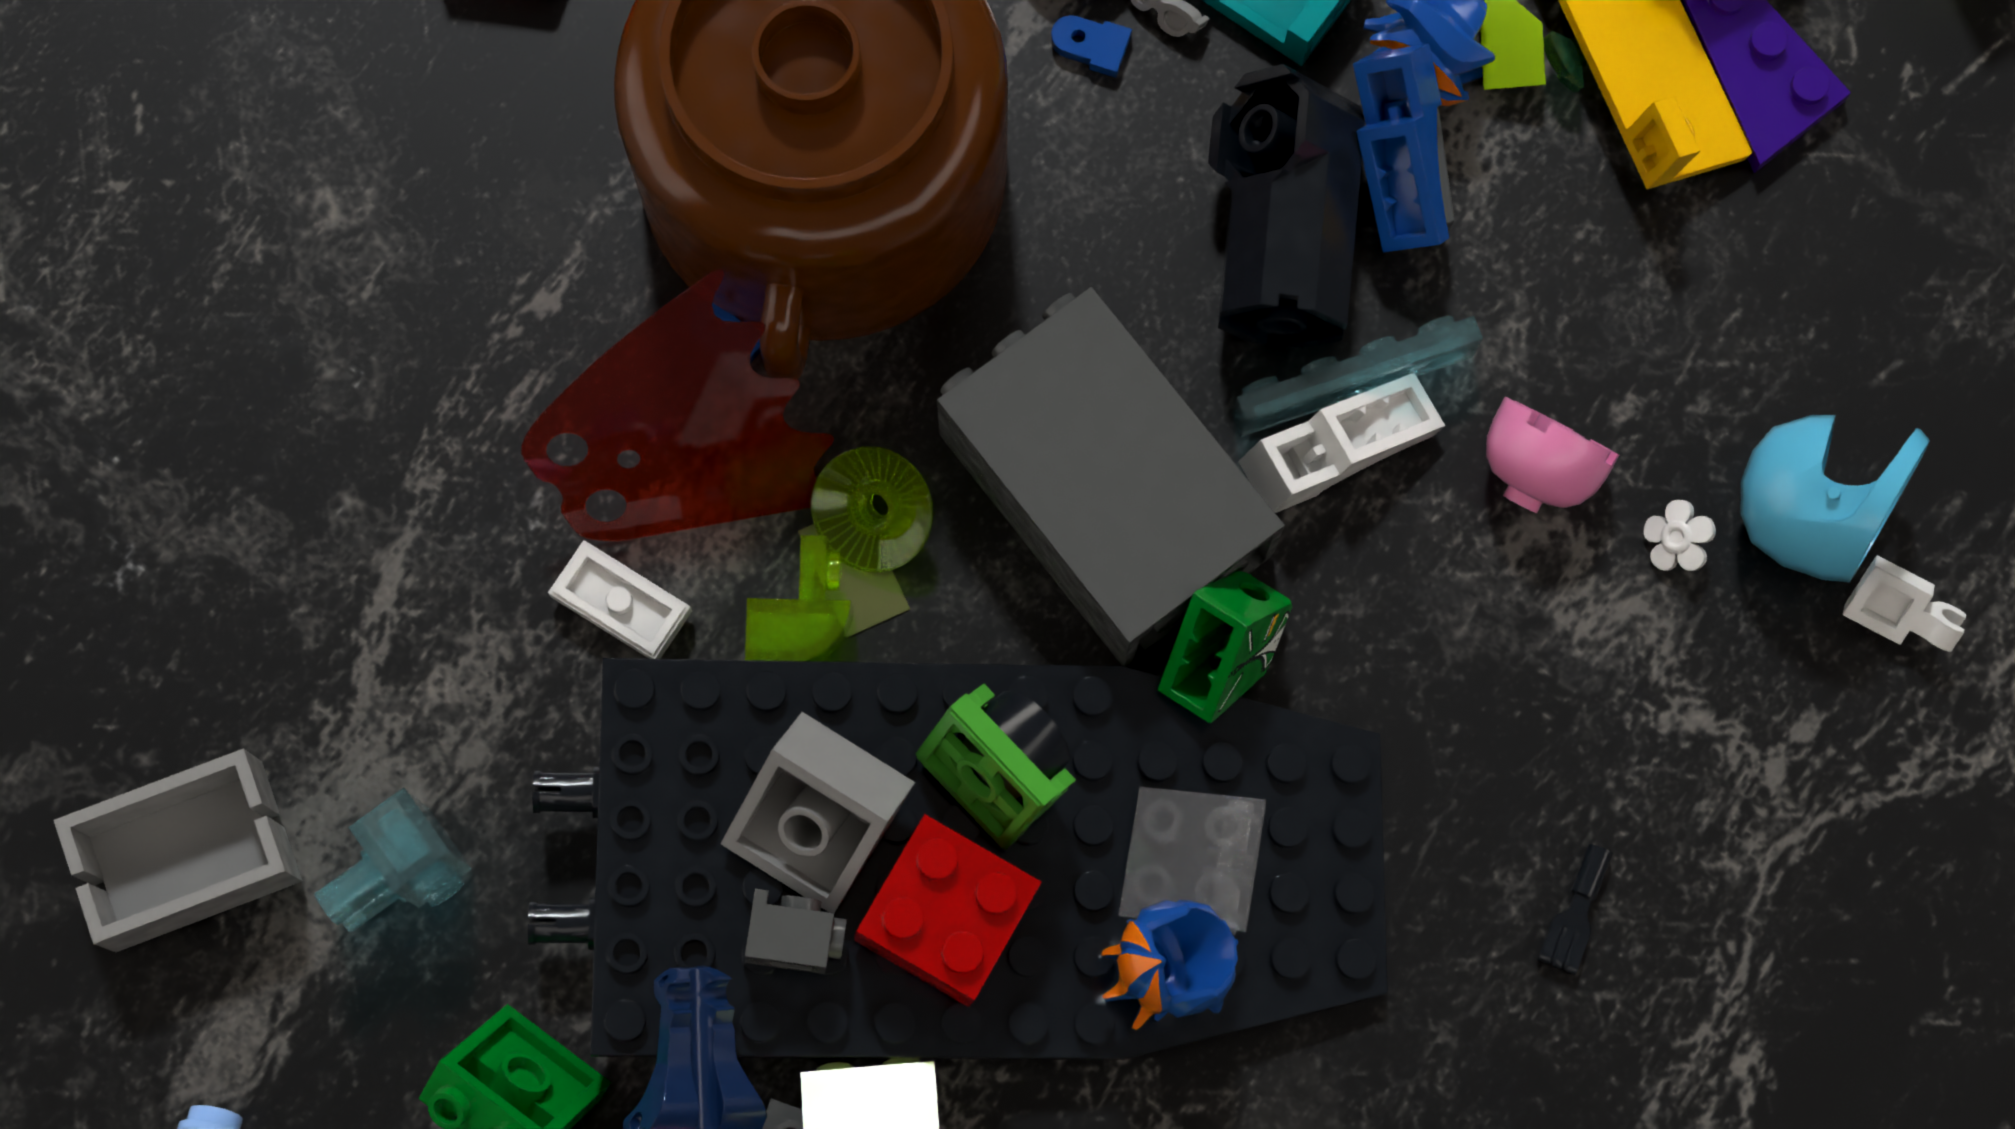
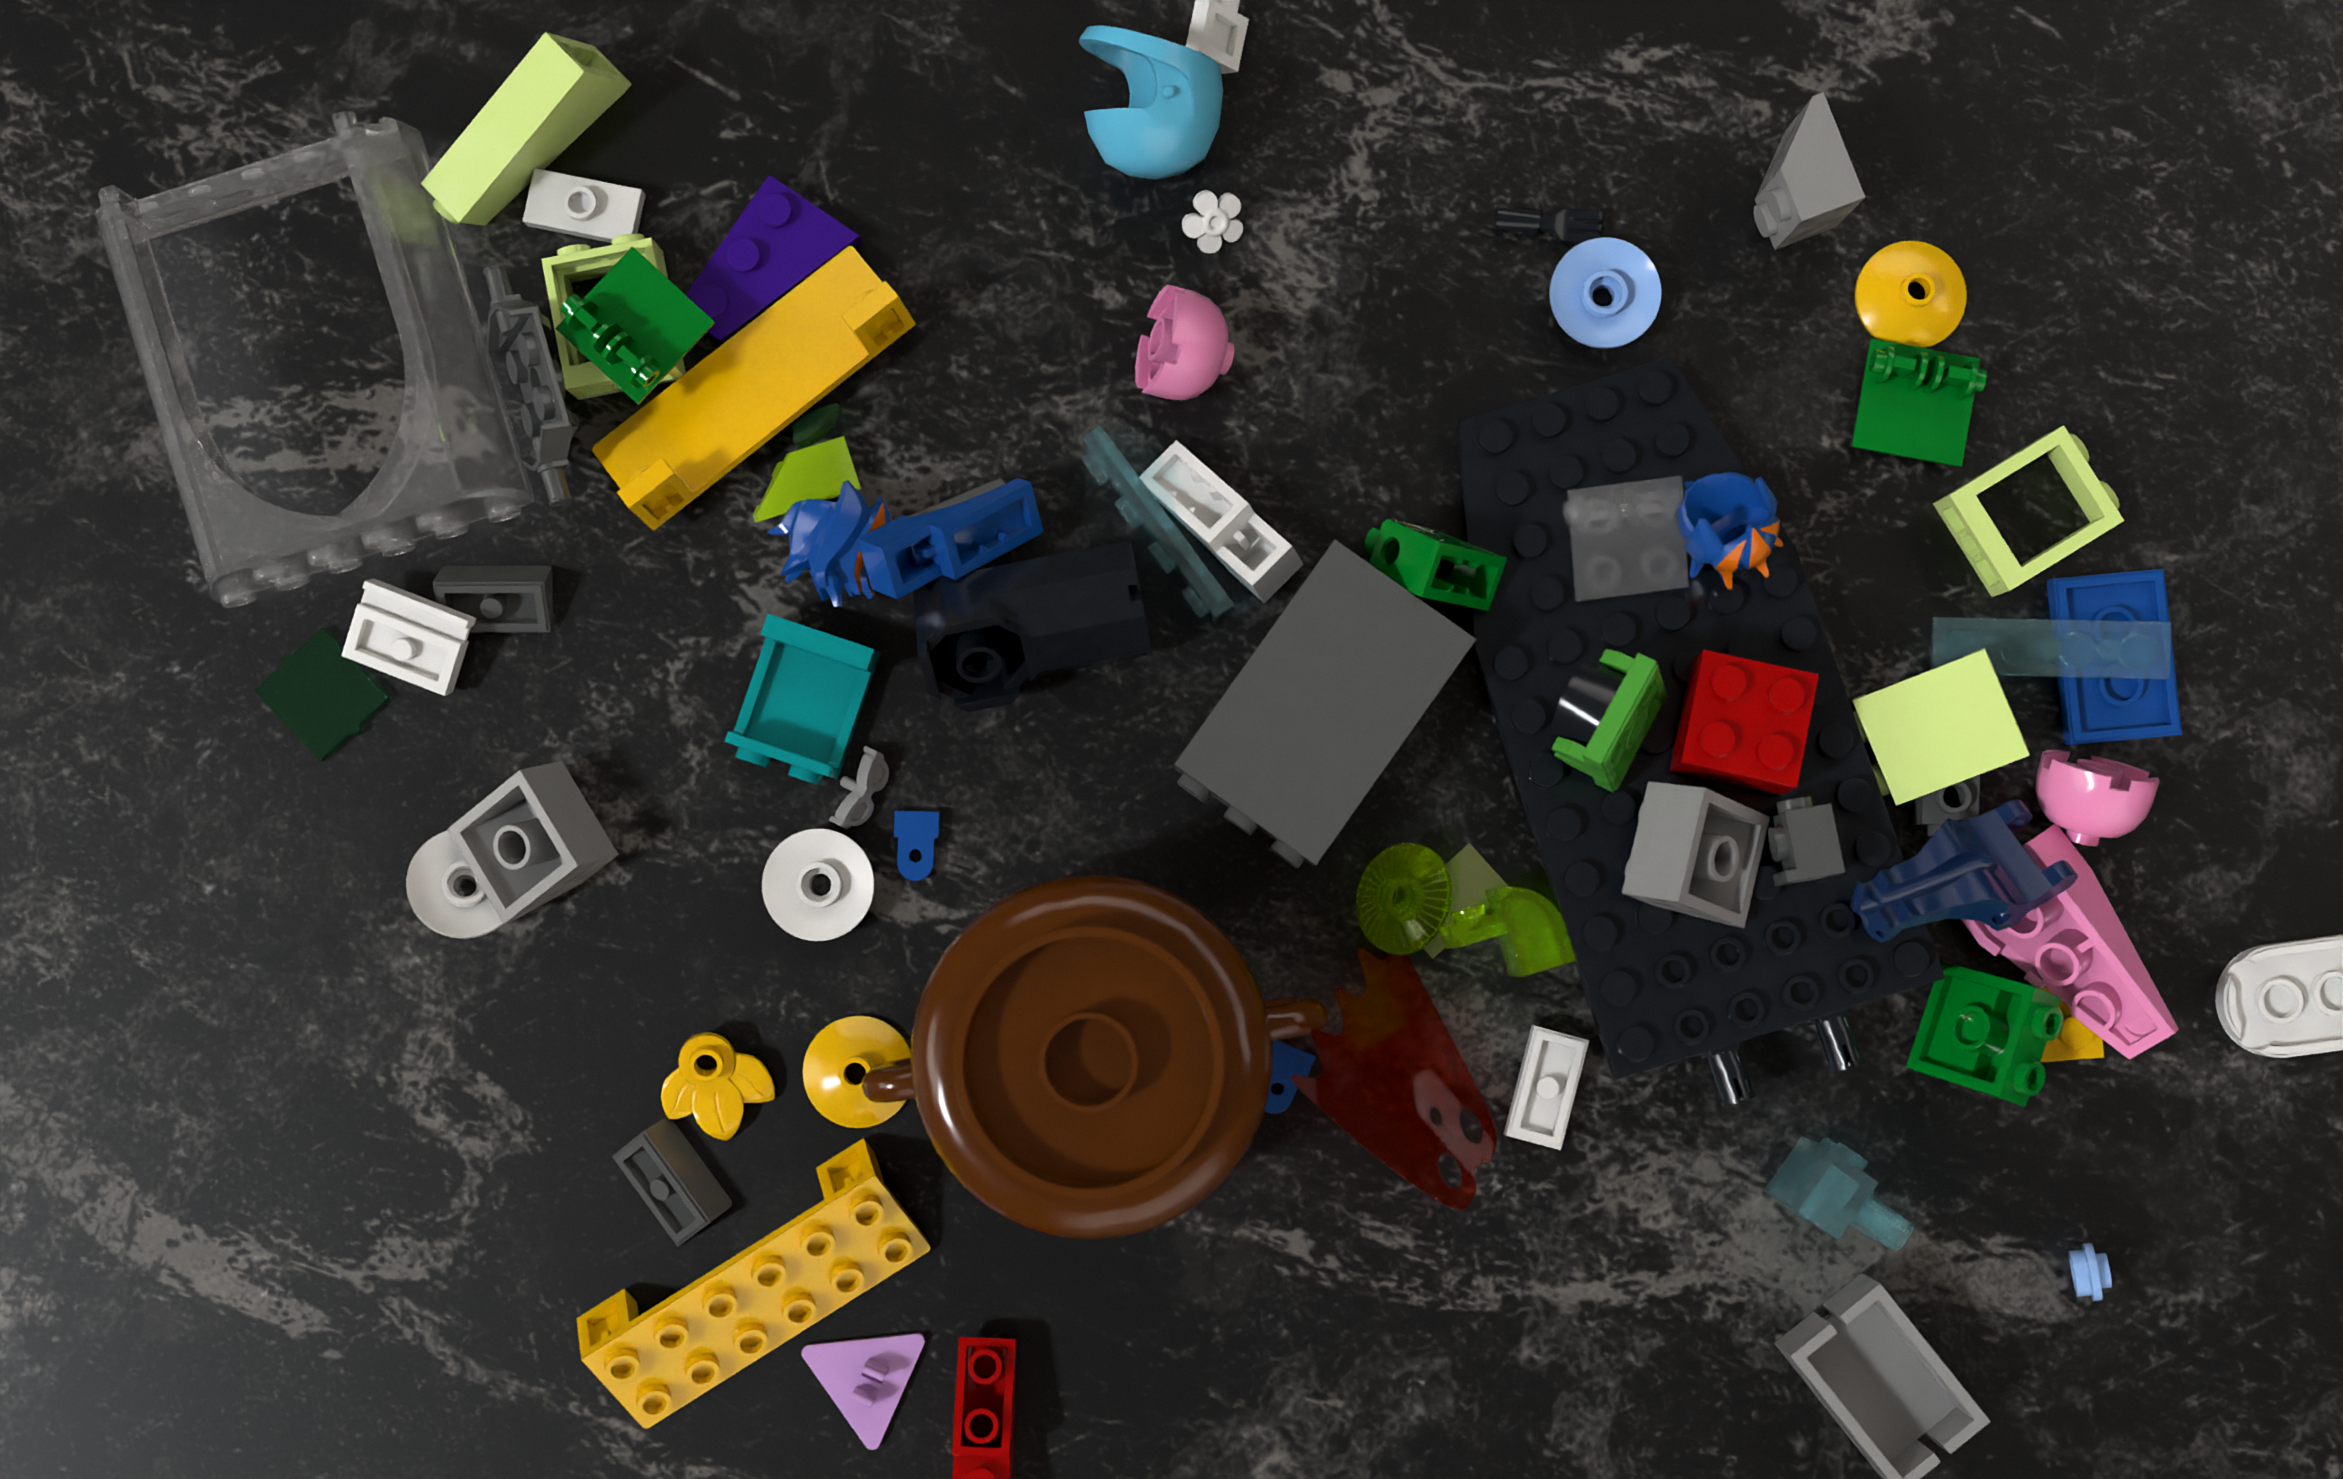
camera: 100 degrees left, 10 degrees up
none -> light blue dish [1549,237,1661,349]

